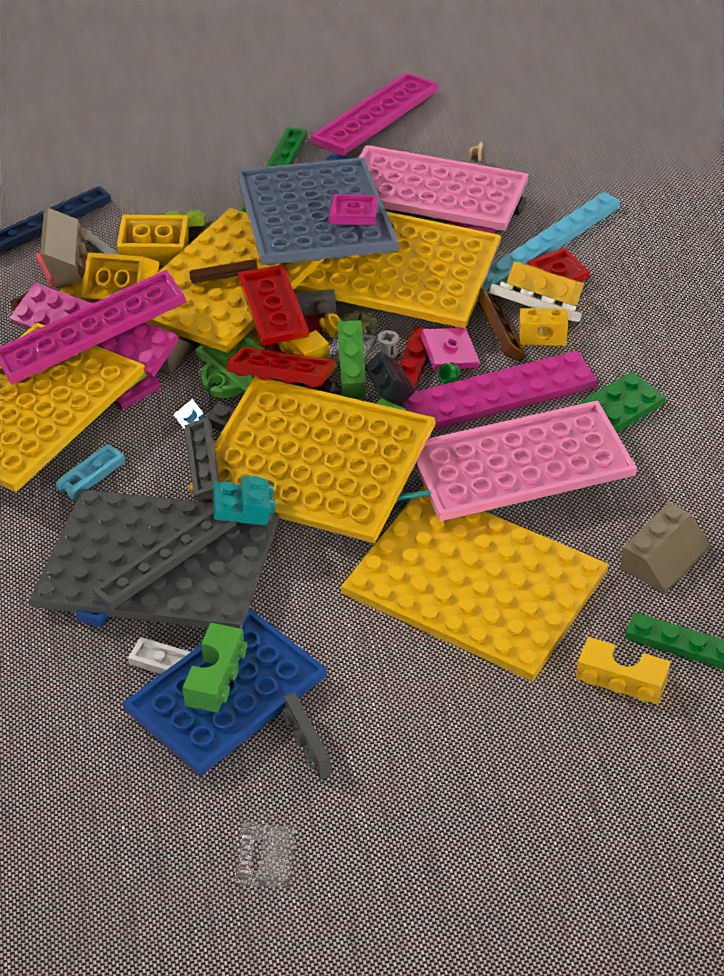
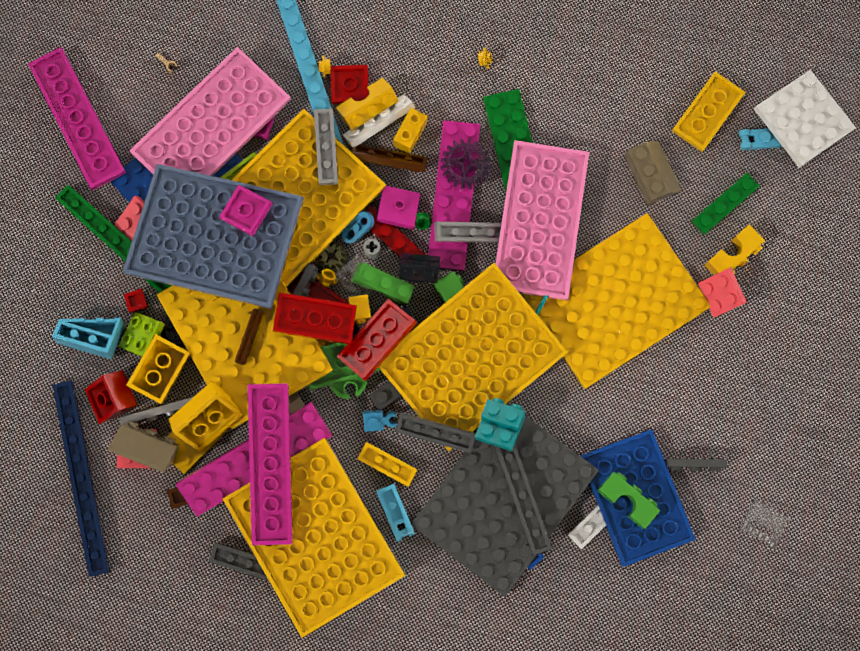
camera: 70 degrees left, 35 degrees up
none -> medium azure wedge [52,318,125,360]
none -> red slope [84,370,137,424]
none -> red plate [123,288,149,313]
none -> light grey plate [314,109,338,186]
none -> yellow plate [319,55,331,78]
none -> dark azure plate [341,212,374,243]
none -> yellow plate [357,442,418,487]
none -> light grey plate [434,222,501,243]
none -> clear purple gear [440,138,491,190]
none -> yellow plate [478,48,492,69]
none -> coral plate [698,268,747,318]

